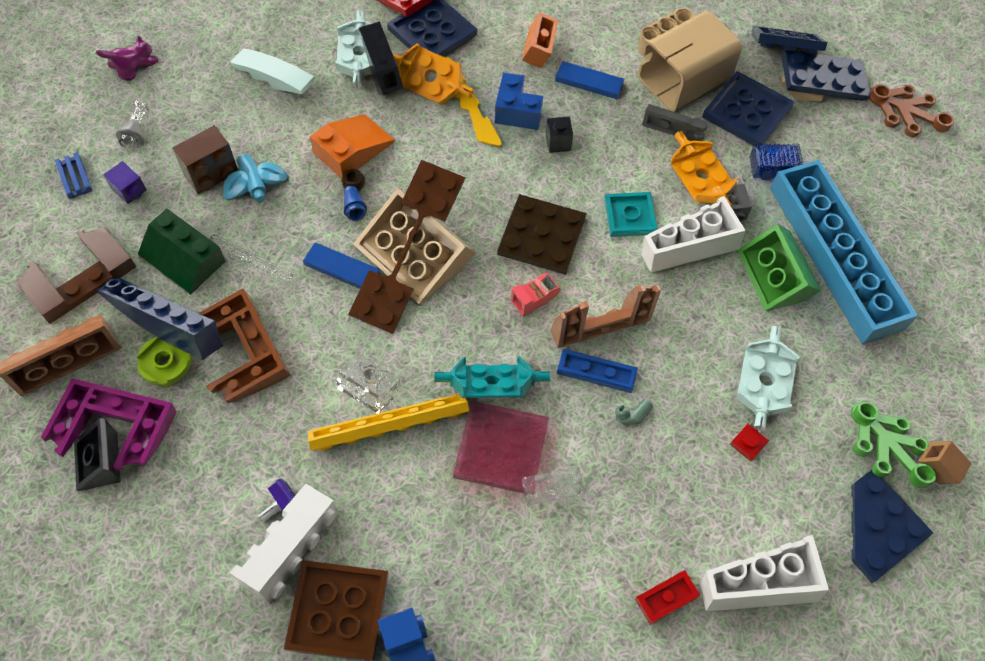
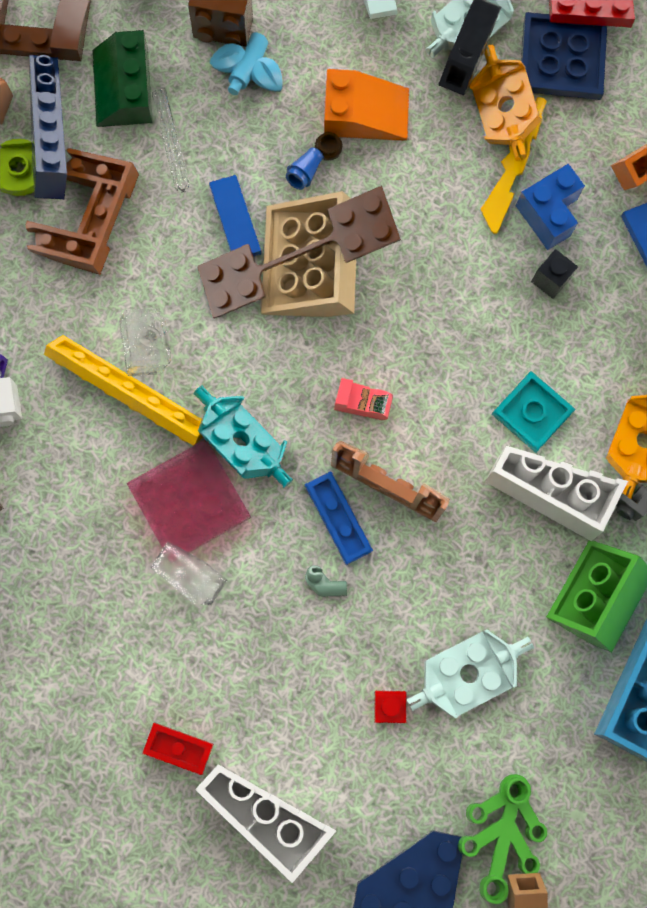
camera: 45 degrees right, 15 degrees up
dark brown plate [497,194,587,275] -> none

